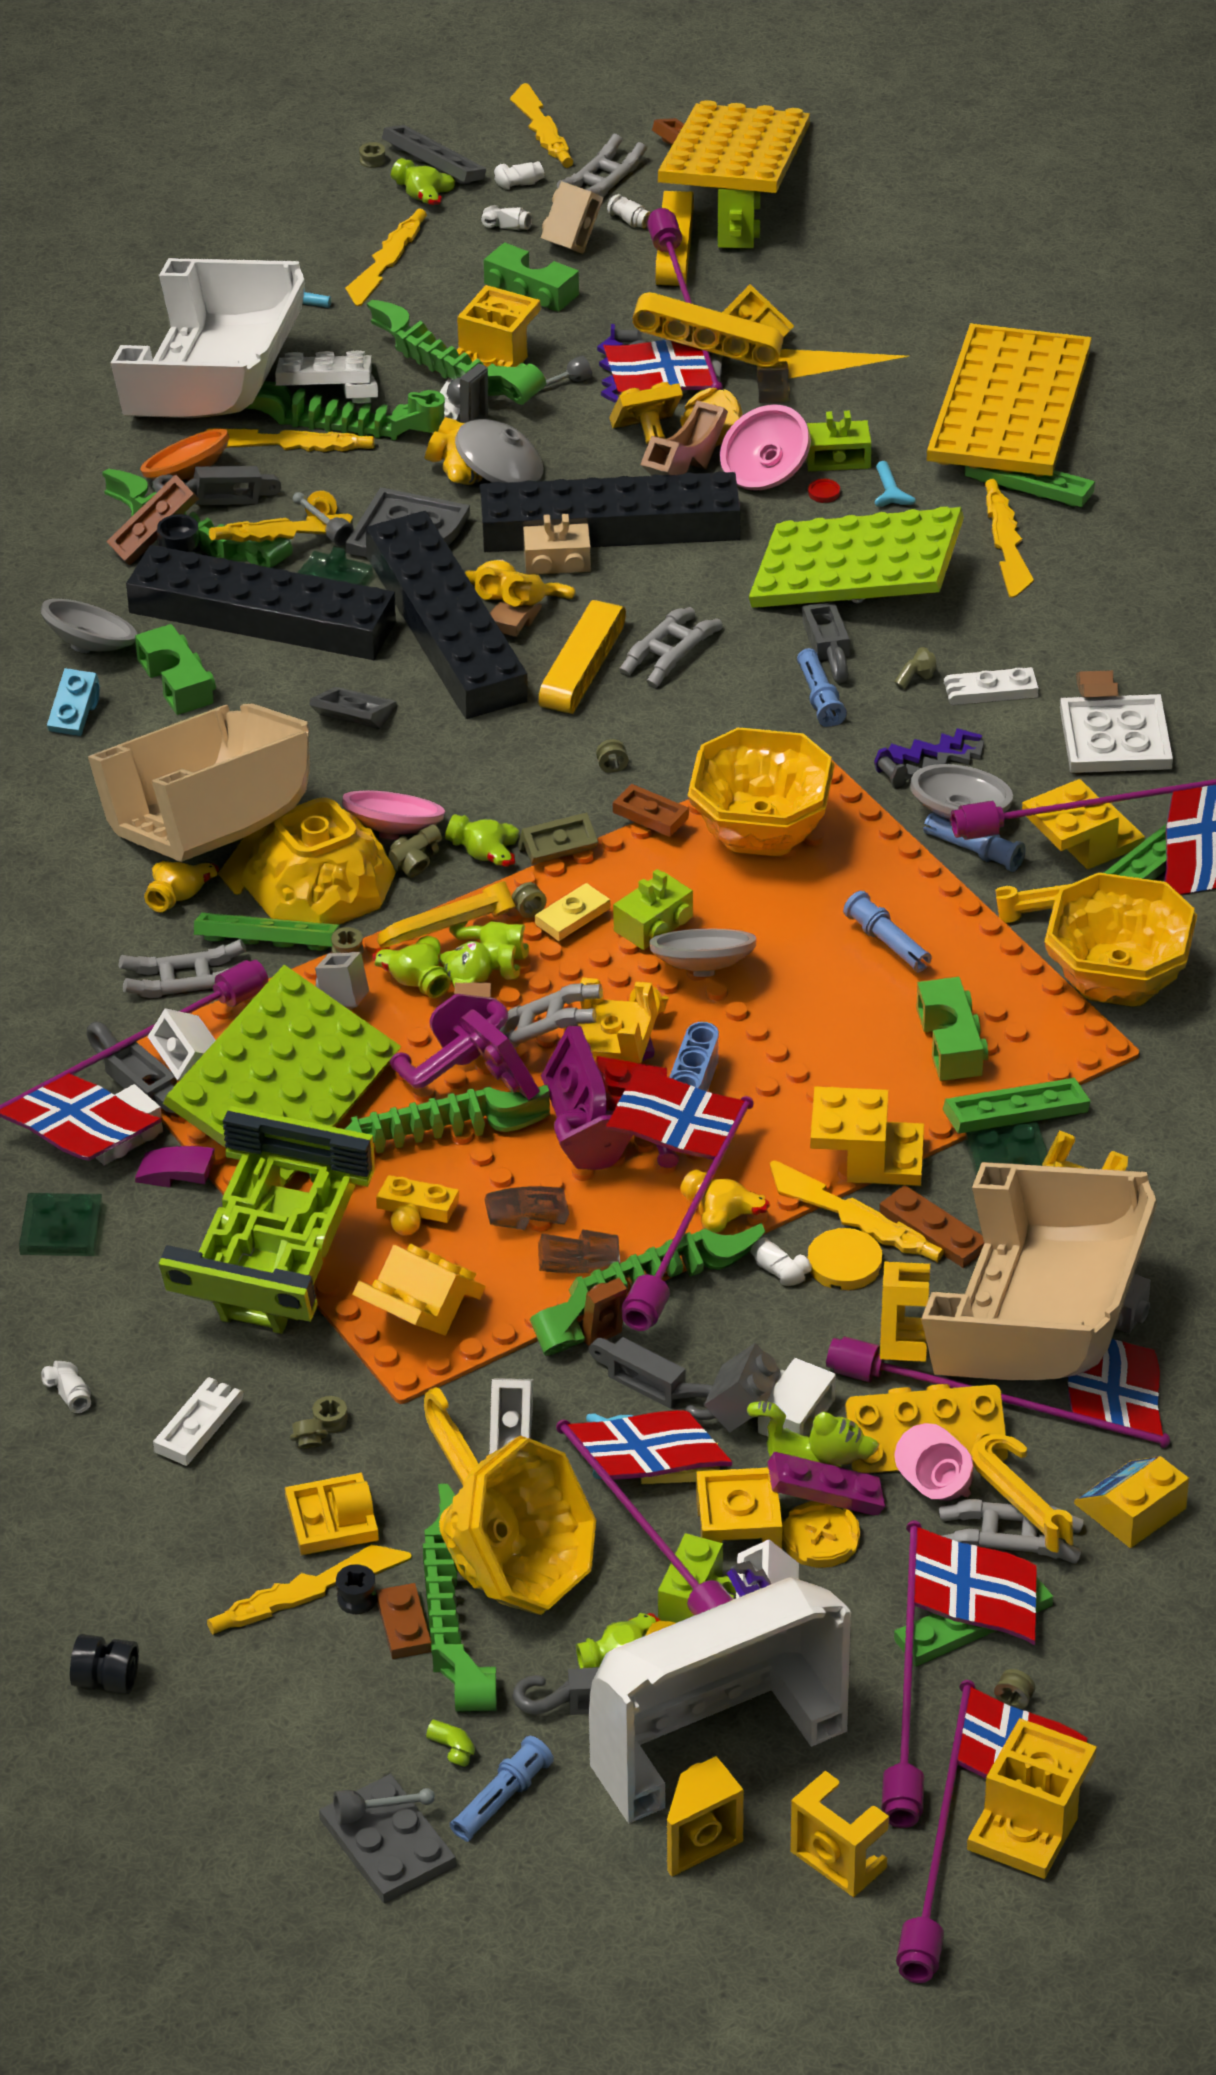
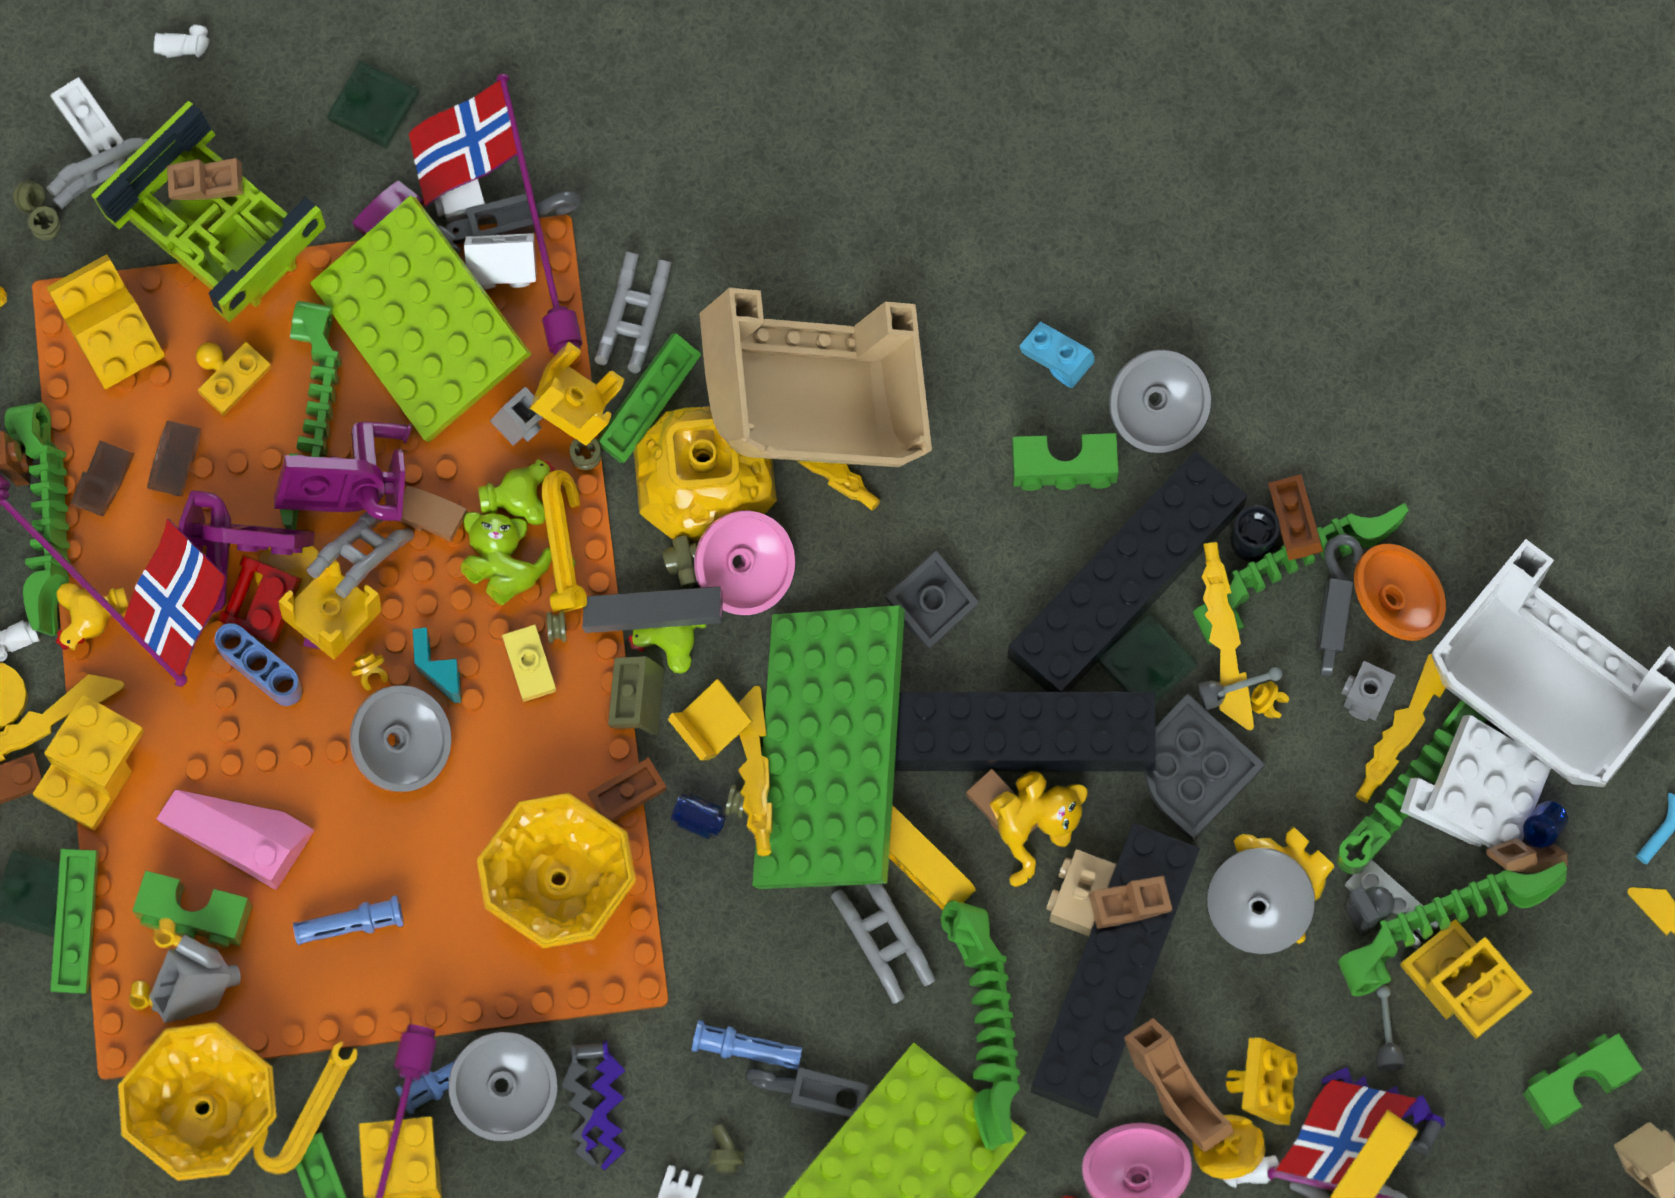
camera: 115 degrees right, 30 degrees up
lime brick [613,869,693,950] -> none
none -> light grey piece [46,137,148,210]
none -> light grey torso [129,918,241,1023]
none -> bright pink wedge [157,790,314,890]
none -> medium nougat slope [167,158,243,200]
none -> teal slope [413,628,461,703]
none -> yellow panel [530,342,625,446]
none -> dark grey tile [582,587,723,633]
none -> yellow piece [668,679,753,761]
none -> clear blue brick [671,794,726,840]
none -> yellow sword [738,686,772,856]
none -> bright green plate [752,605,905,889]
none -> bright green piece [941,901,1020,1150]
none -> medium nougat slope [1089,876,1172,929]
none -> light grey brick [1341,661,1396,721]
none -> medium nougat slope [1486,838,1568,873]
none -> clear blue brick [1523,801,1568,848]

